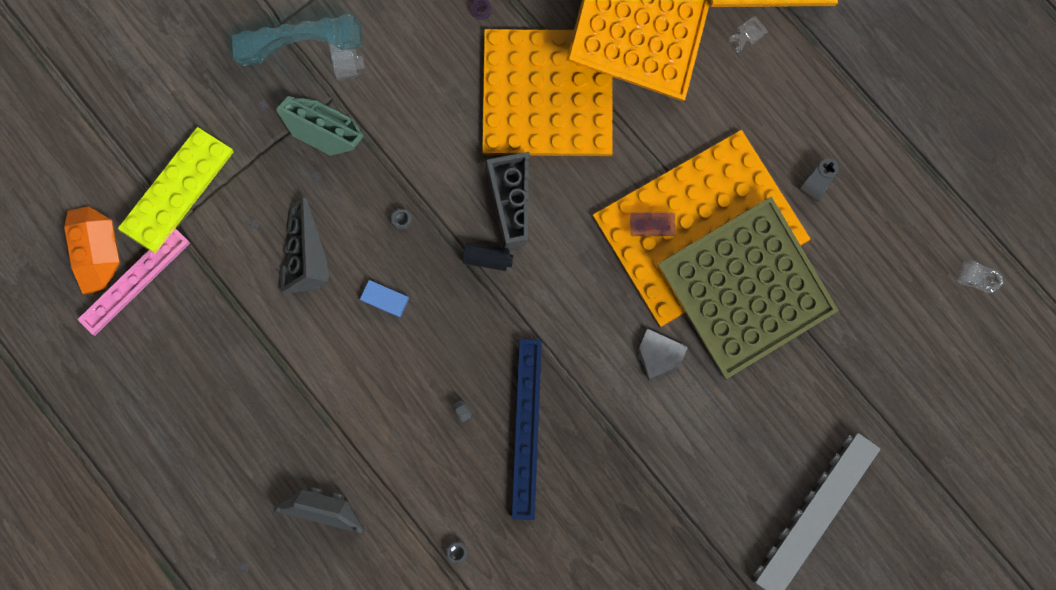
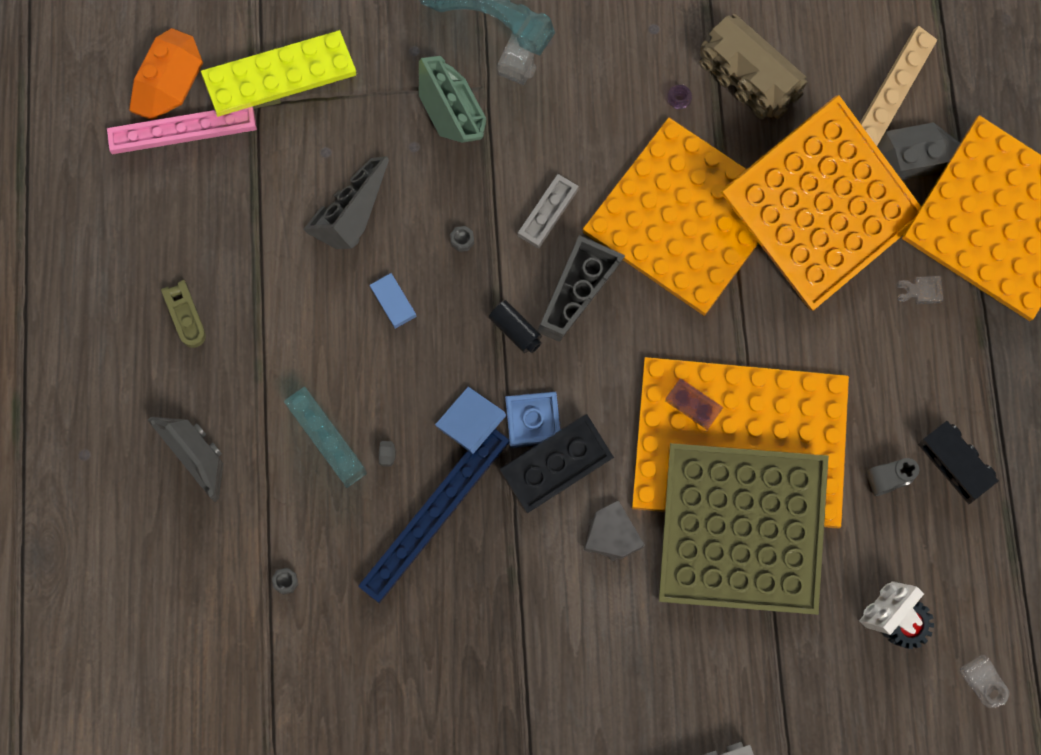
camera: 35 degrees right, 5 degrees down
none -> olive plate [161,280,206,348]
none -> clear light blue brick [284,386,367,489]
none -> medium blue tile [435,387,506,454]
none -> black plate [499,414,614,513]
none -> medium blue tile [505,392,560,448]
none -> light grey plate [518,174,579,249]
none -> white plate [859,581,934,649]
none -> black brick [918,421,999,504]

